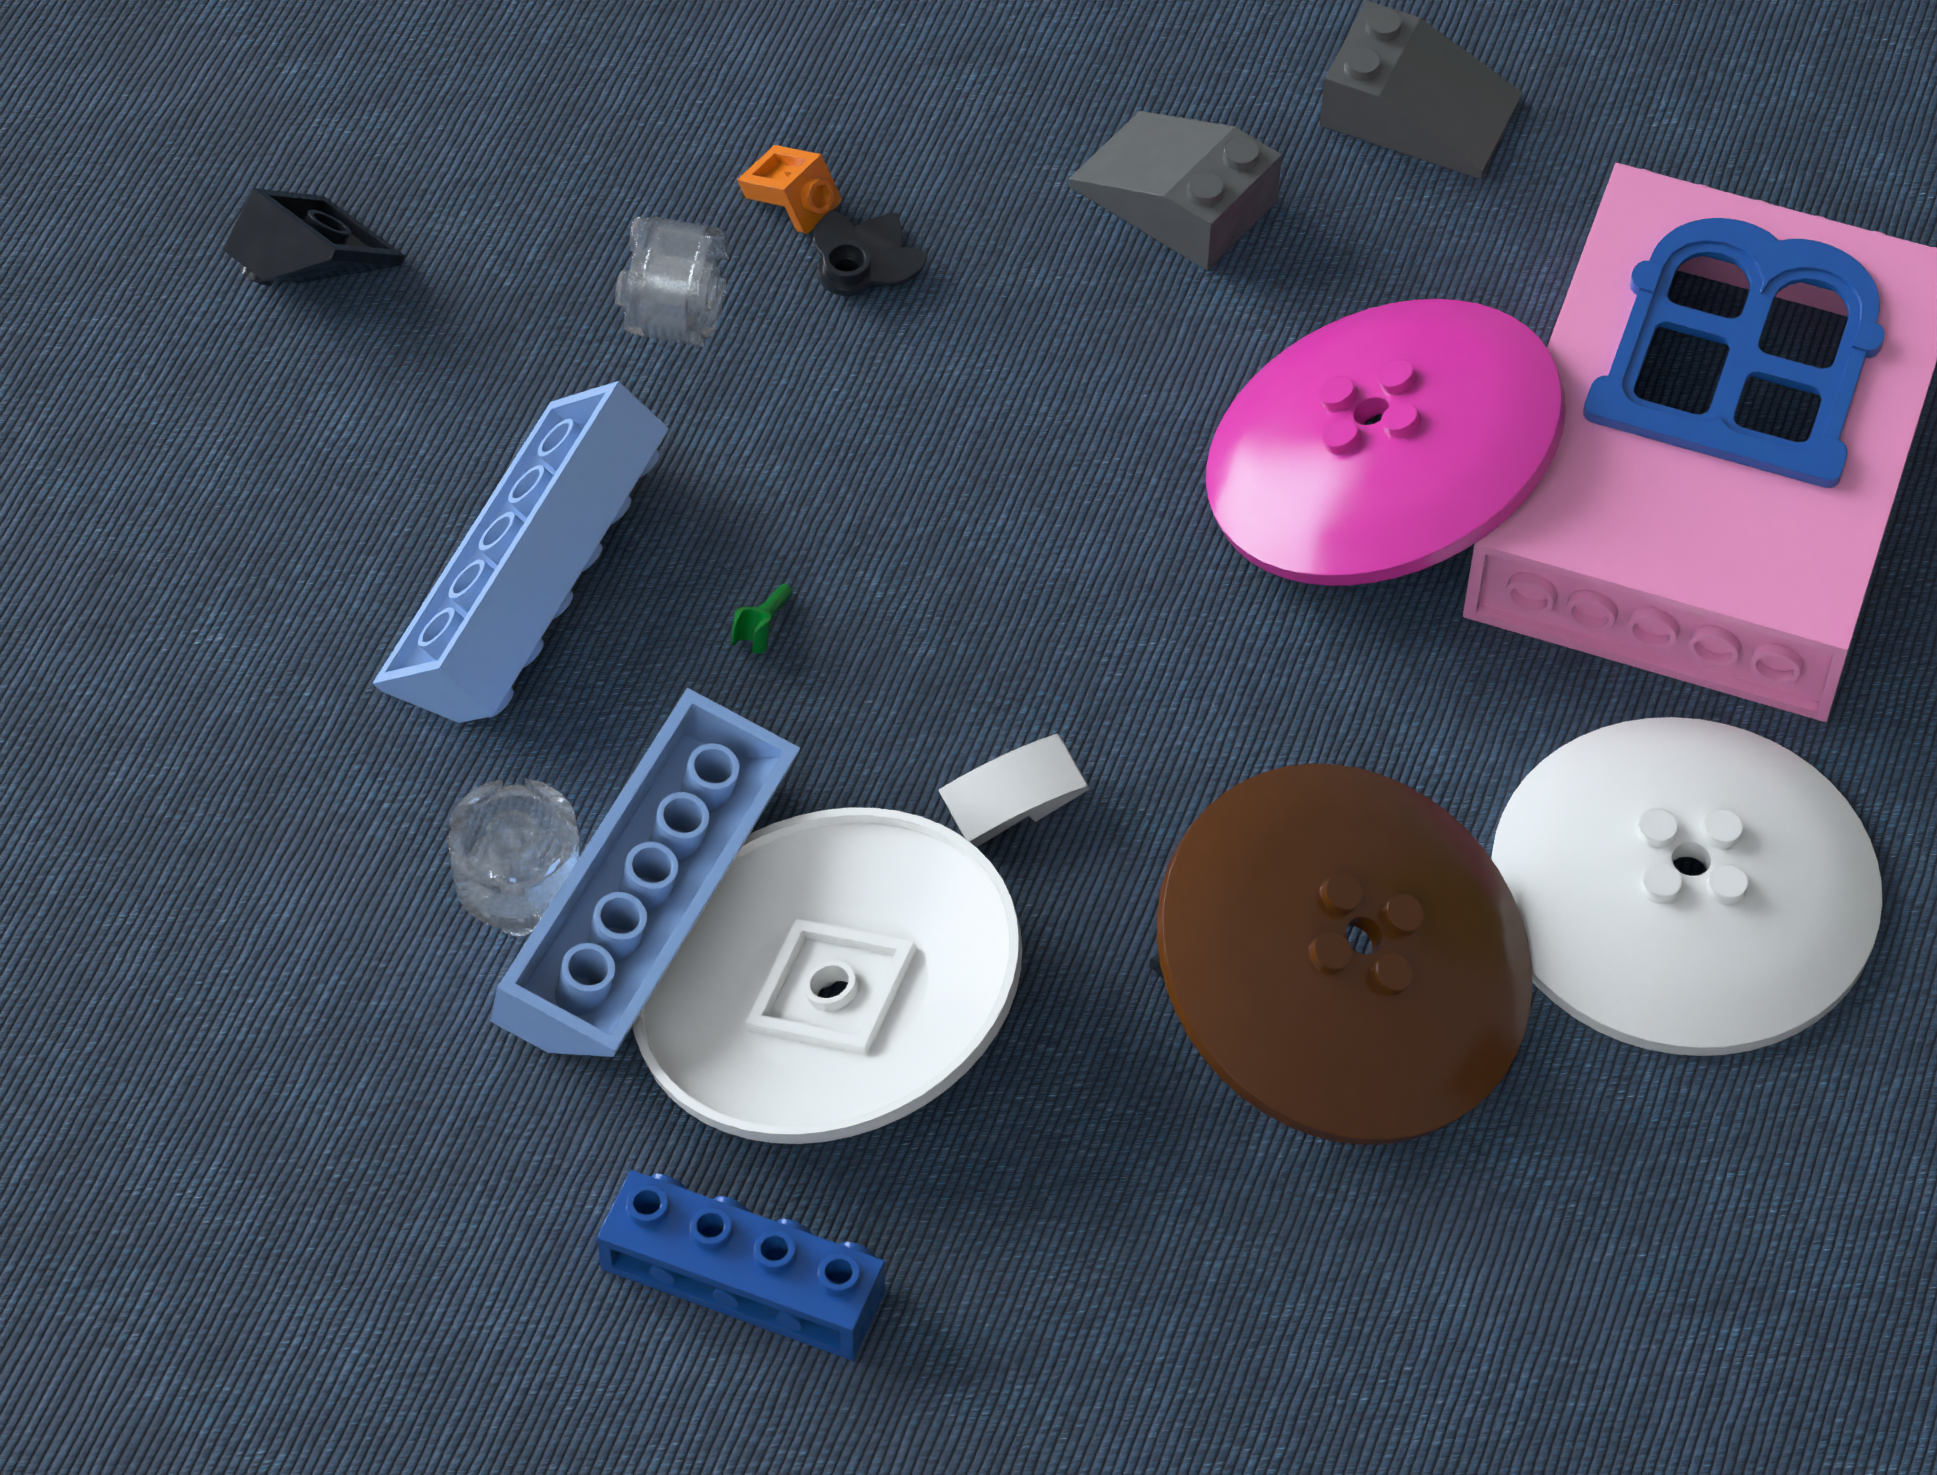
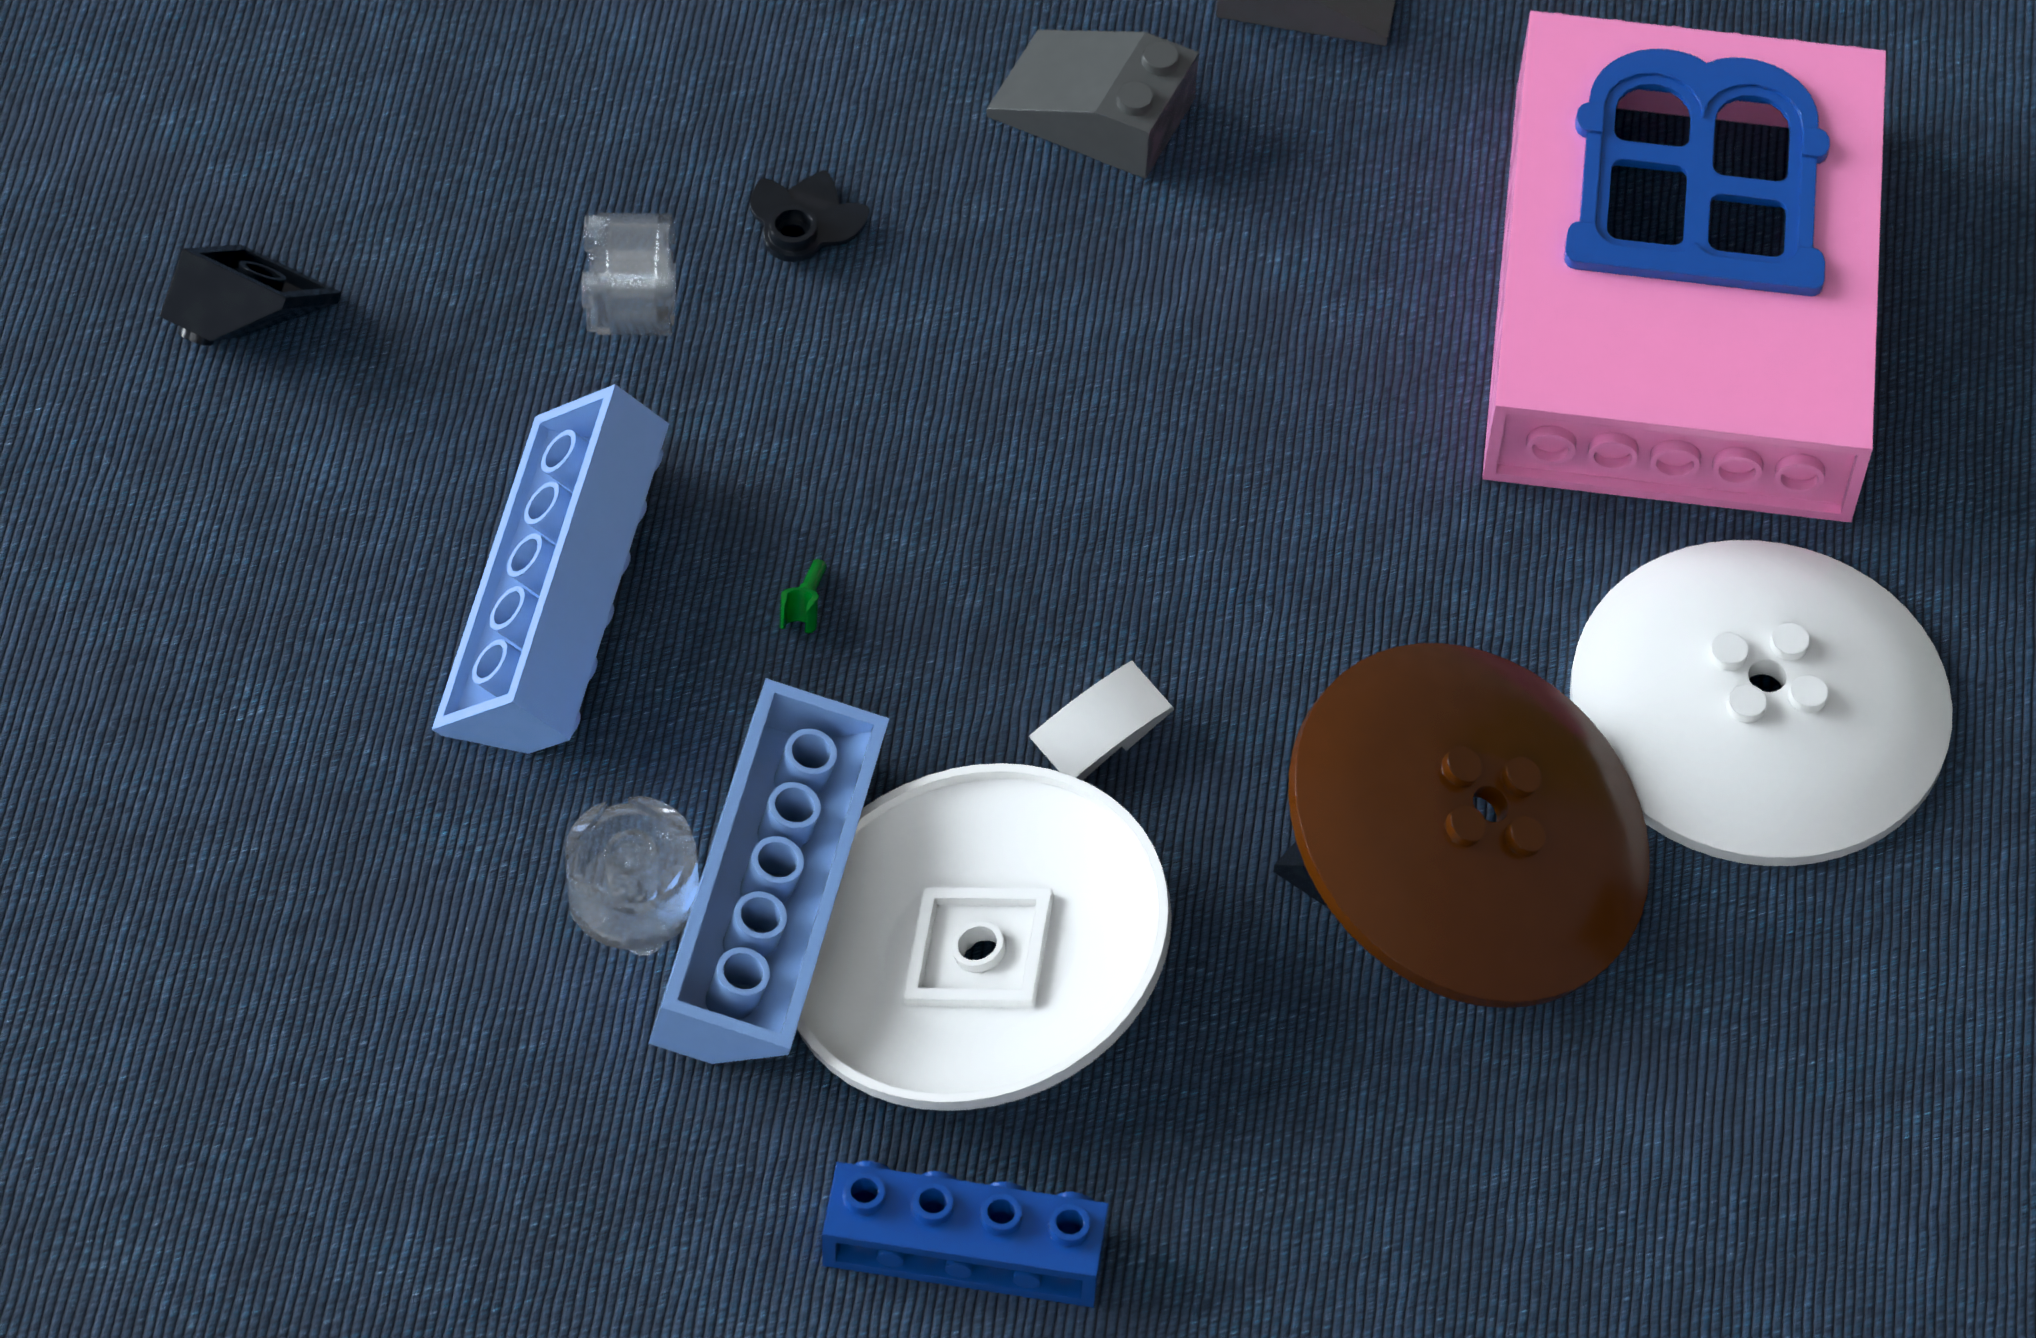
camera: 15 degrees left, 0 degrees up
orange bracket [737,145,841,234] -> none
dark pink dish [1206,299,1566,586] -> none

